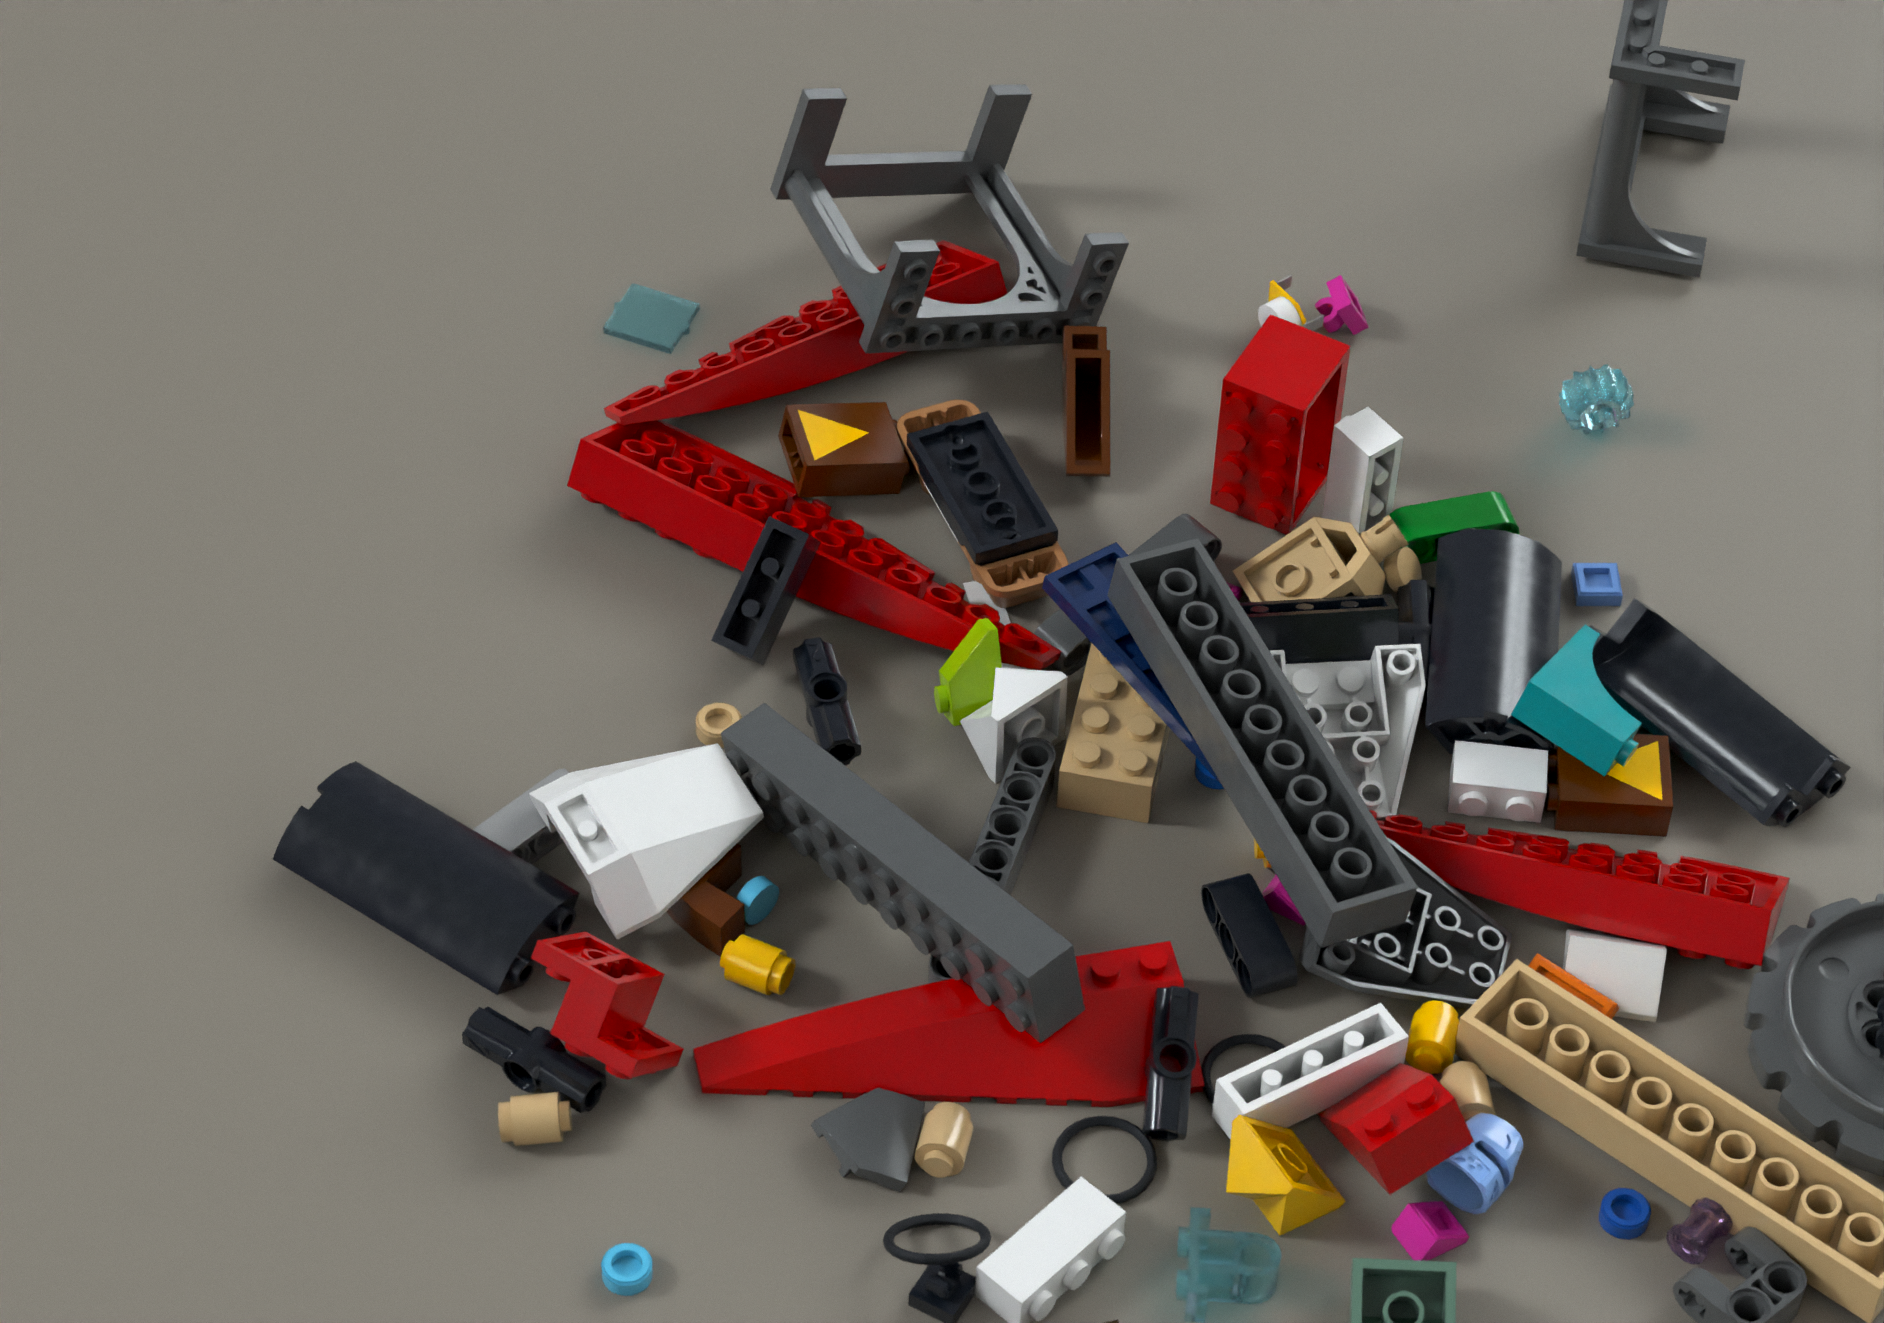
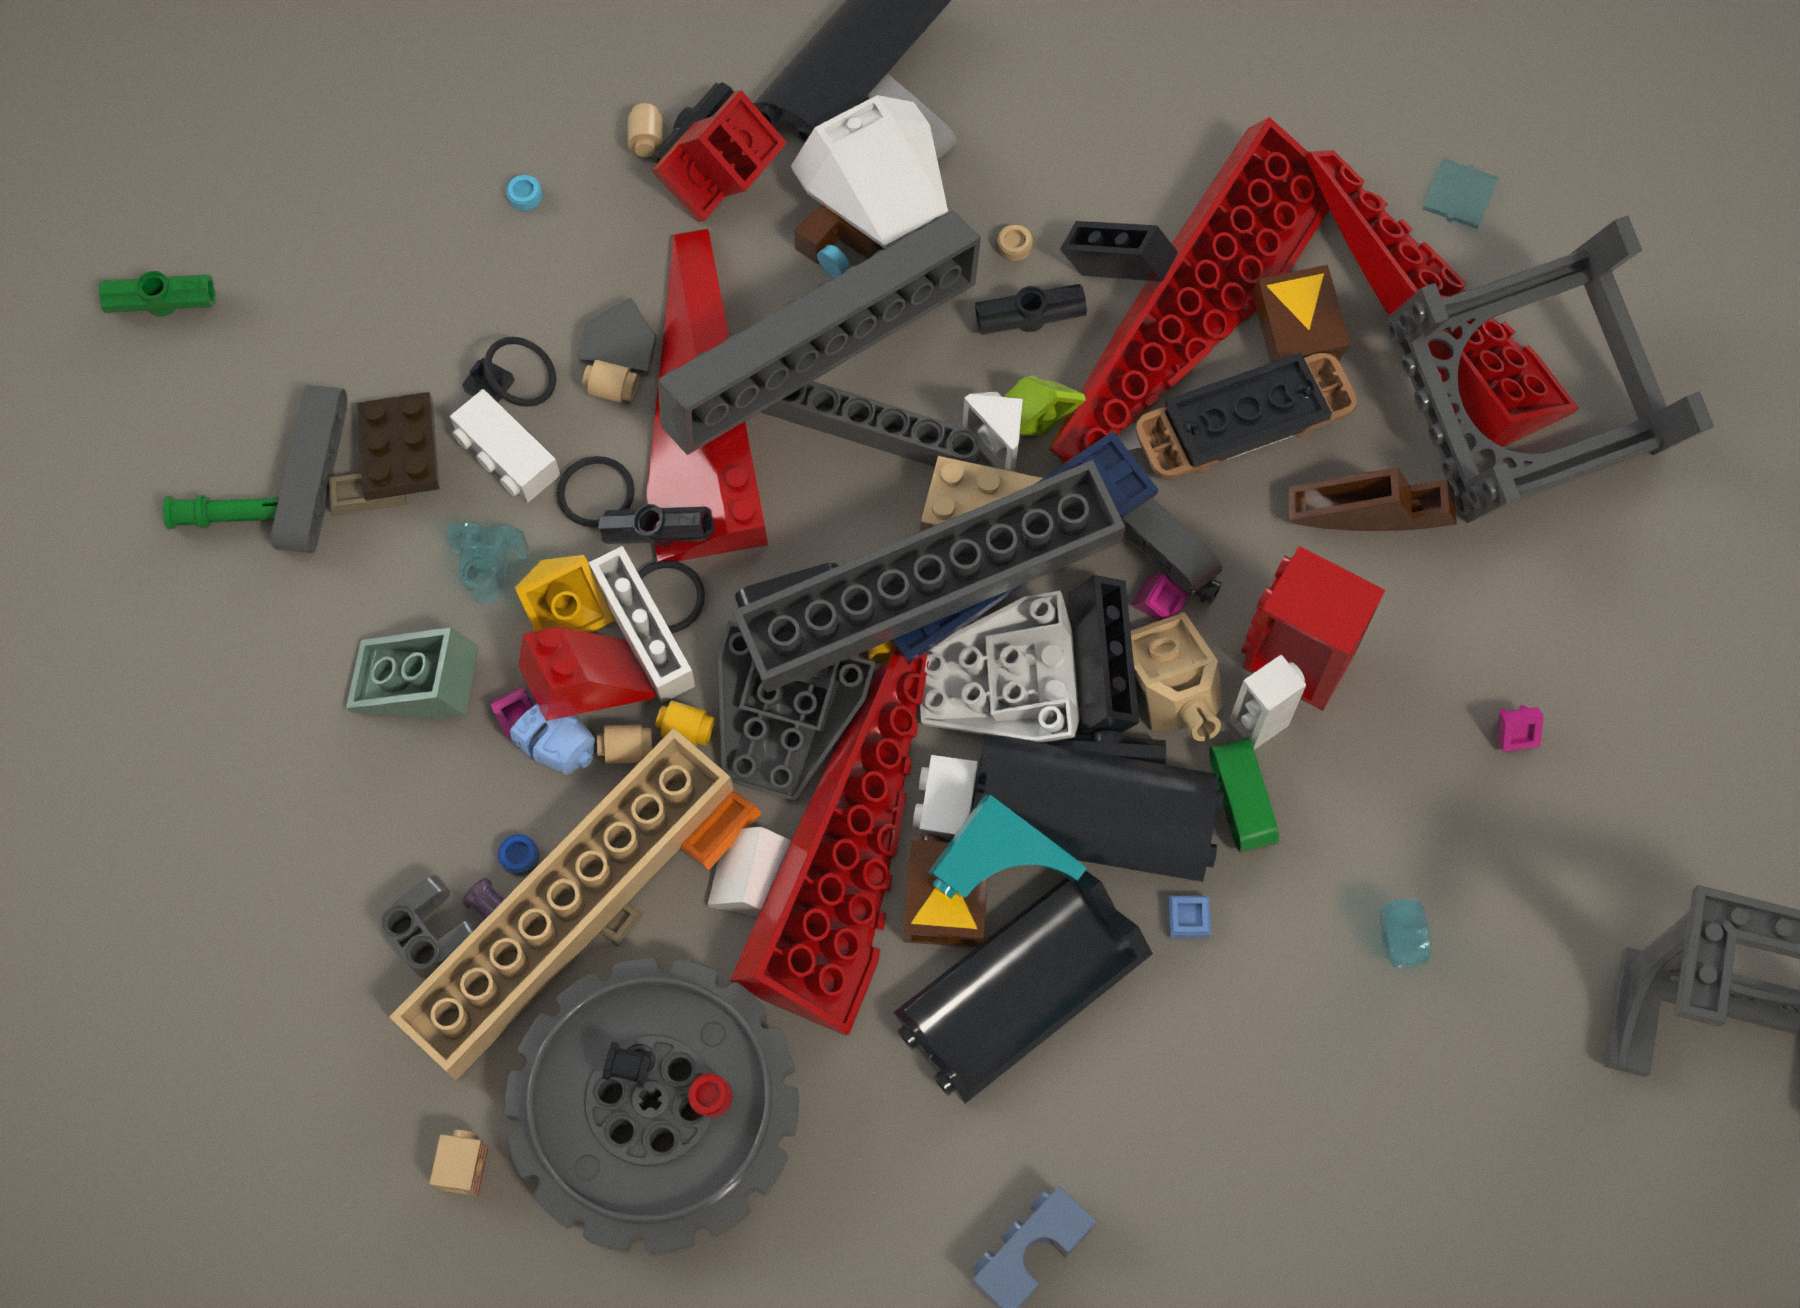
camera: 95 degrees right, 20 degrees up
yellow brick [720,934,796,996] -> none
piece [1258,275,1324,331] -> none
tan tile [1384,547,1422,593] -> none

